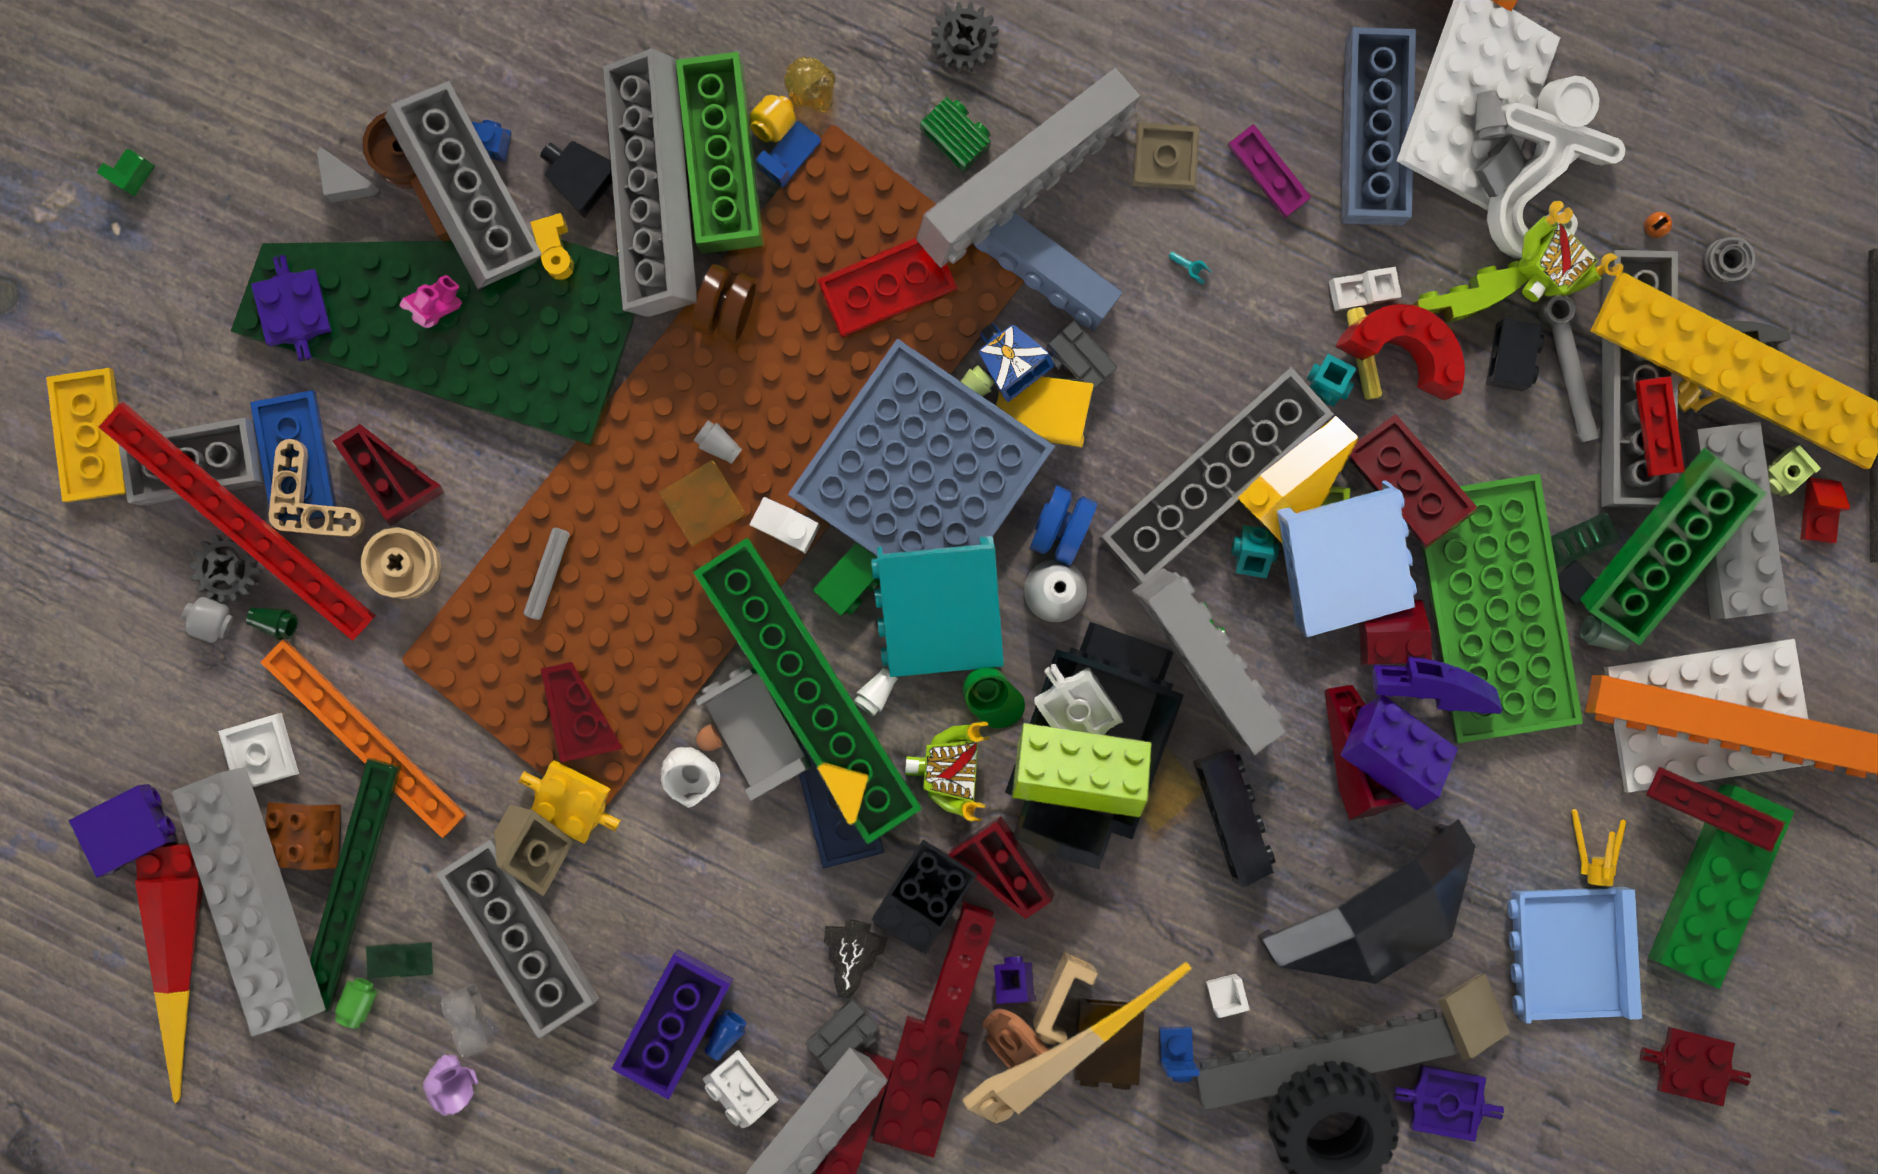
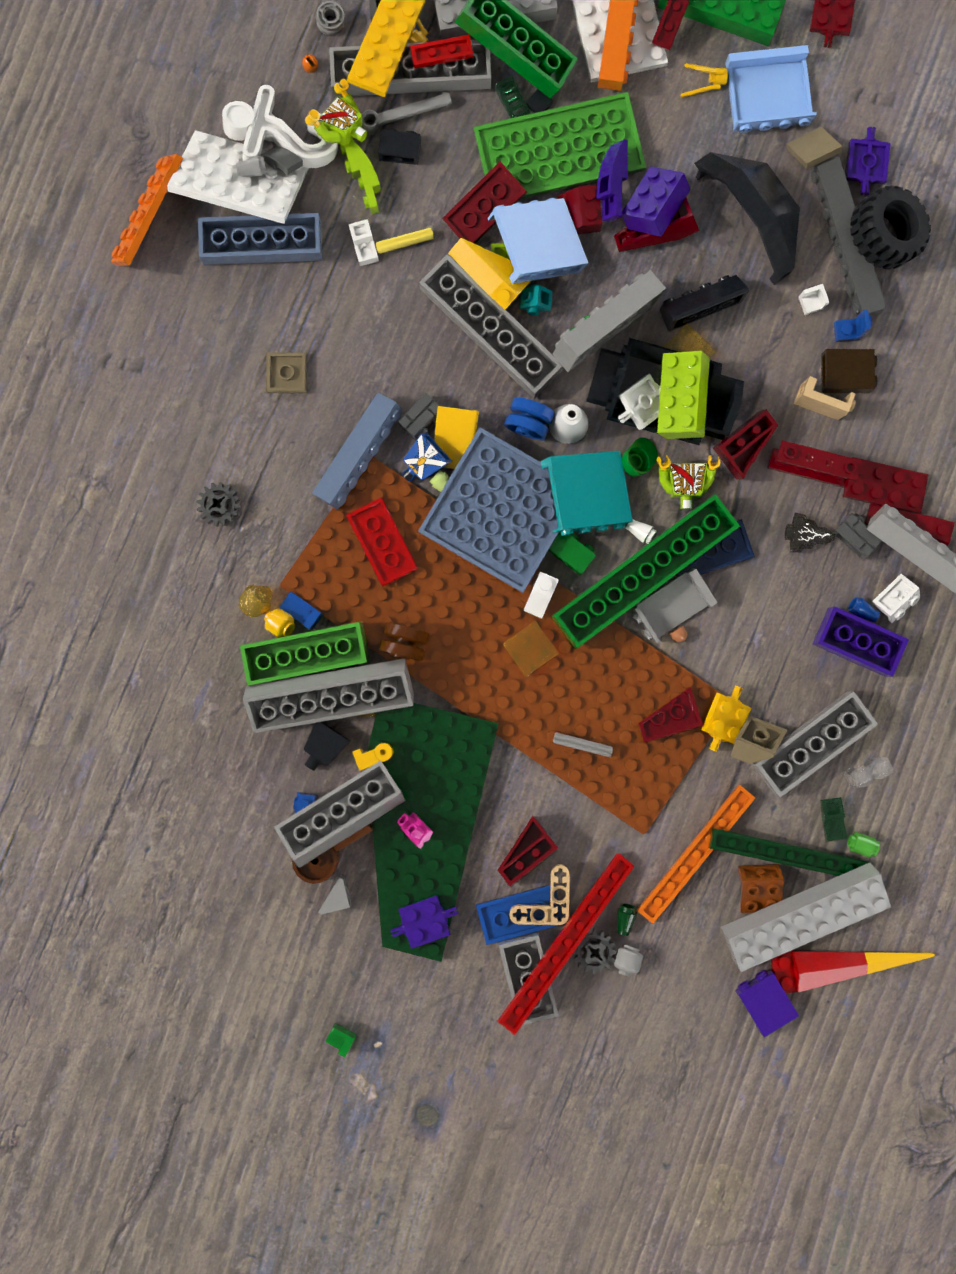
camera: 90 degrees left, 0 degrees up
yellow plate [46,368,126,503] -> none
white plate [218,713,299,787] -> none
tan wheel [361,527,441,600] -> none
lavender hair [423,1054,478,1116] -> none
white hair [661,747,720,808] -> none
light grey cone [693,420,742,464] -> none
yellow slope [818,763,868,825] -> none
black slope [871,839,977,955] -> none
light grey brick [916,68,1140,268] -> none
green brick [920,97,991,173] -> none
tan plate [962,962,1192,1124] -> none
nougat tile [983,1009,1050,1069] -> none
dark purple brick [994,957,1036,1004] -> none
teal hand [1168,251,1212,284] -> none
magenta plate [1227,124,1312,219] -> none
teal brick [1306,354,1356,407] -> none
red brick [1335,304,1465,400] -> none
sand green cone [1580,615,1631,652] -> none

